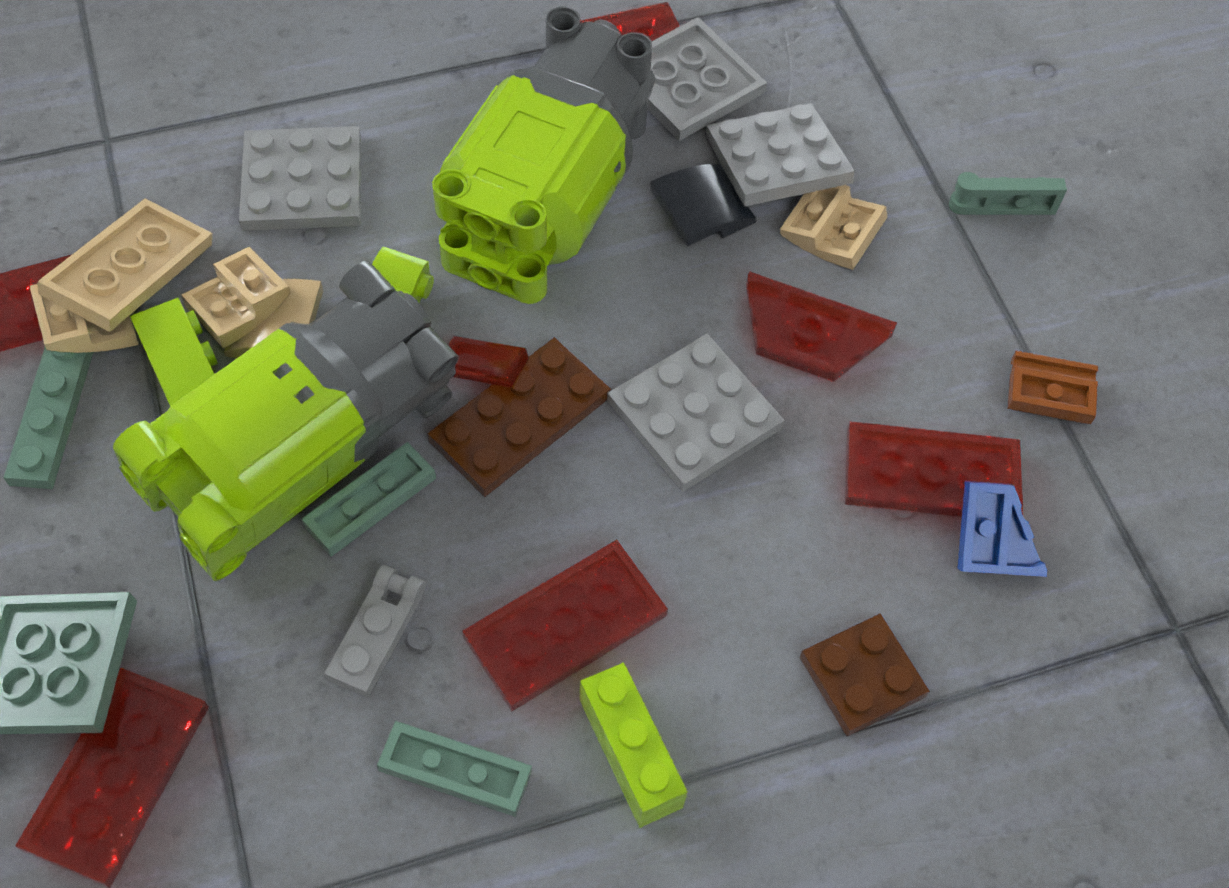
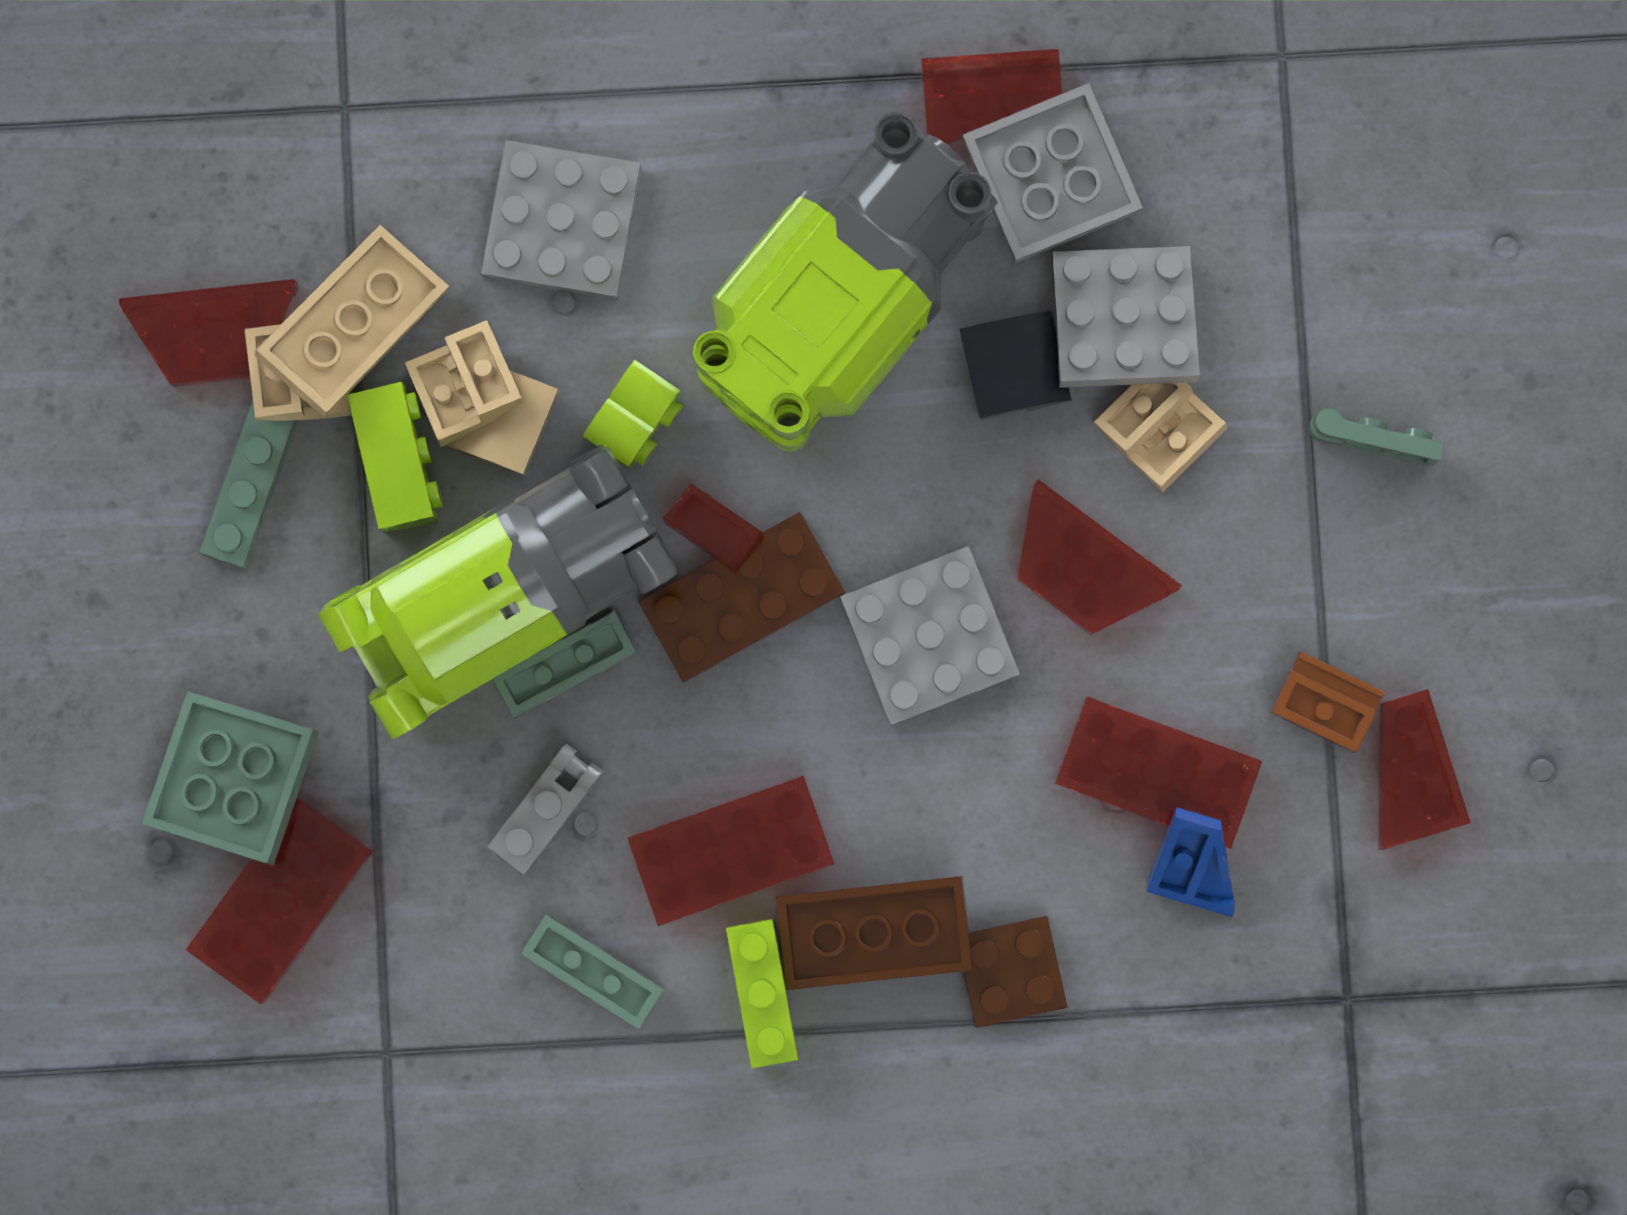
camera: 20 degrees right, 25 degrees up
none -> reddish brown plate [776,876,974,990]
none -> clear red wing [1378,689,1471,850]

